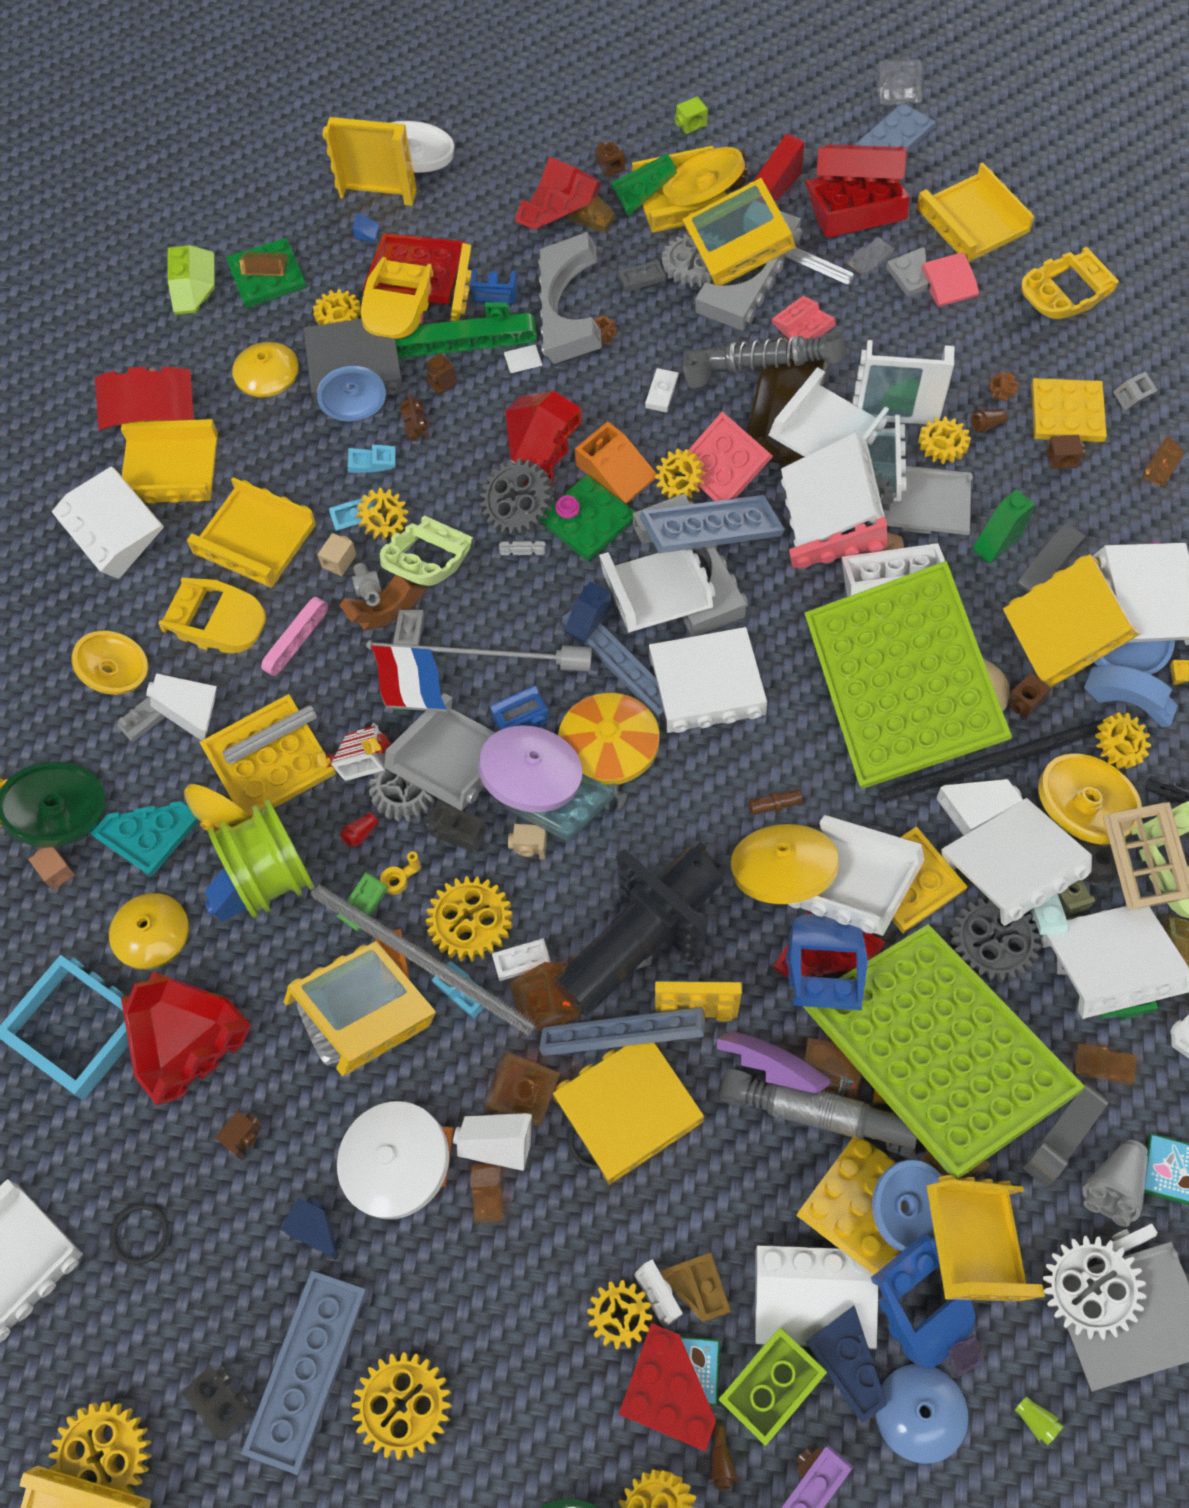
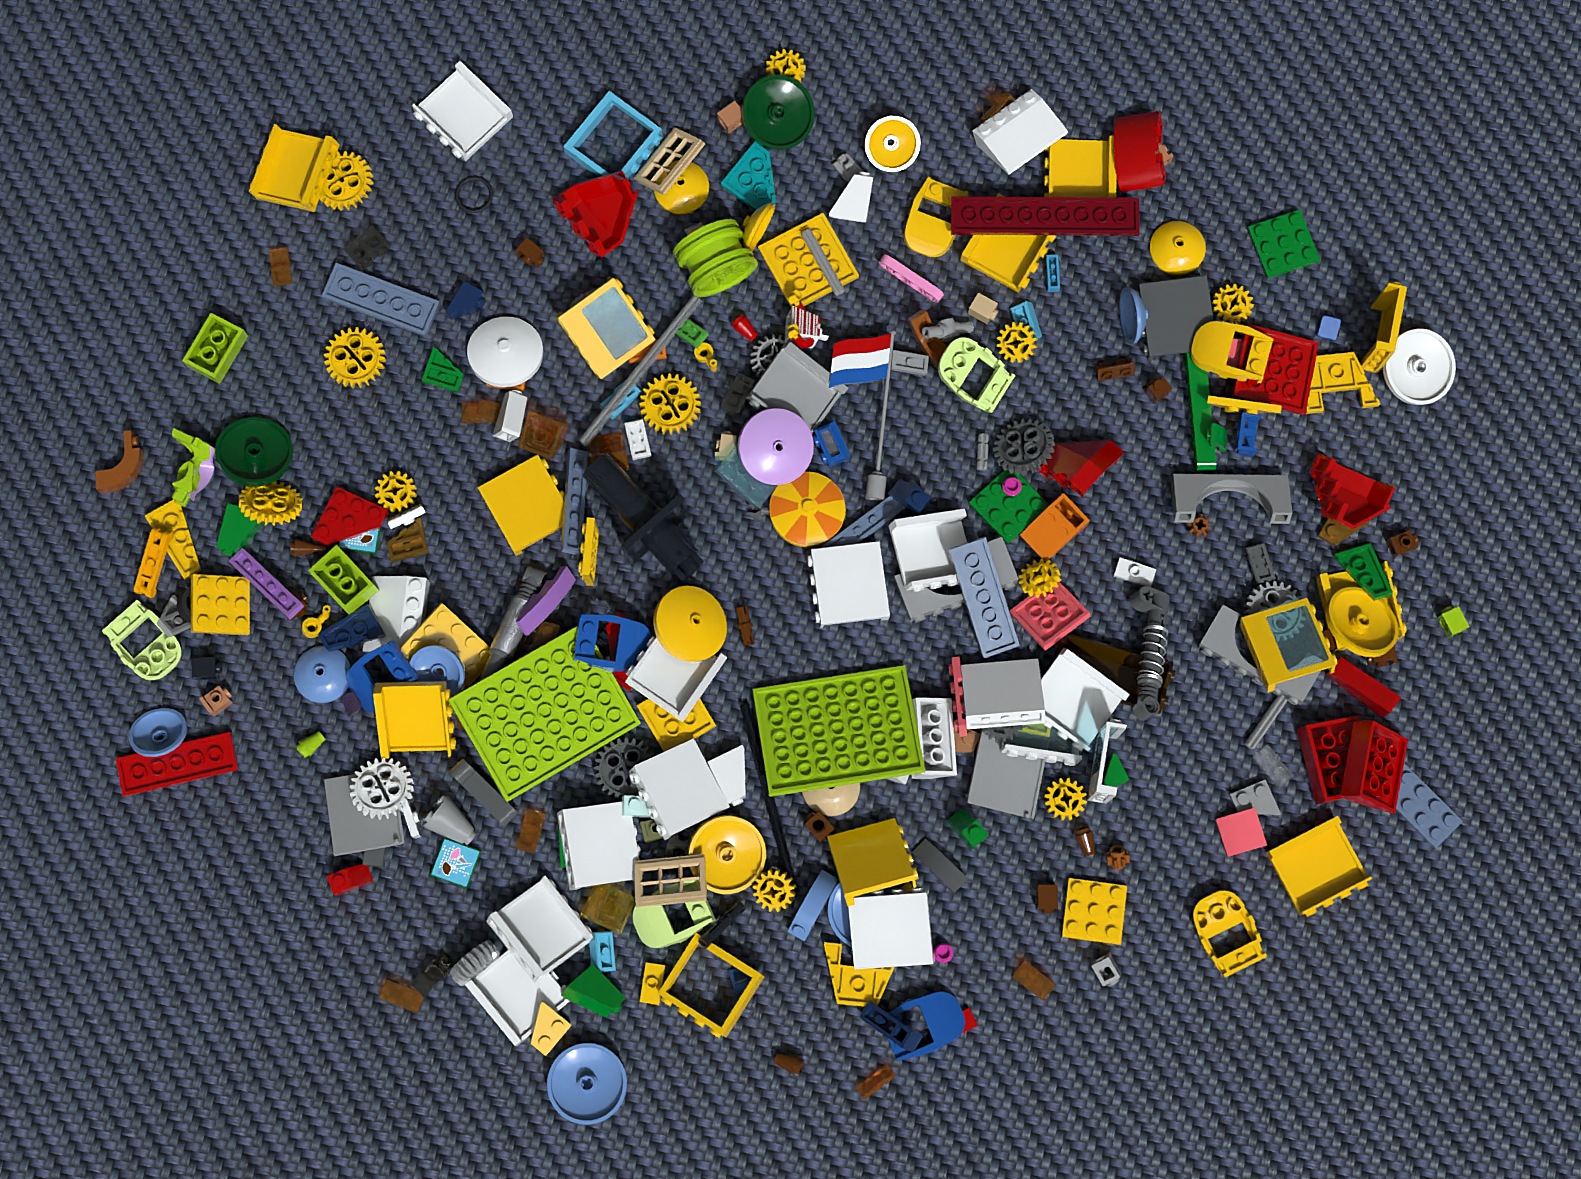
camera: 90 degrees right, 15 degrees up
lime wedge [168,245,215,315] -> none
clear orange slope [240,252,288,276] -> none
medium azure slope [348,444,395,473] -> none
white sticker [504,345,542,373] -> none
coral slope [772,296,836,341] -> none
clear slope [876,59,922,105] -> none
none -> yellow plate [302,605,330,638]
none -> green wing [422,347,464,393]
none -> tan piece [634,128,705,195]
none -> dark red plate [951,197,1140,236]
none -> clear orange slope [981,93,1016,122]
none -> dark azure piece [1045,255,1060,292]
none -> yellow wing [1306,352,1380,414]

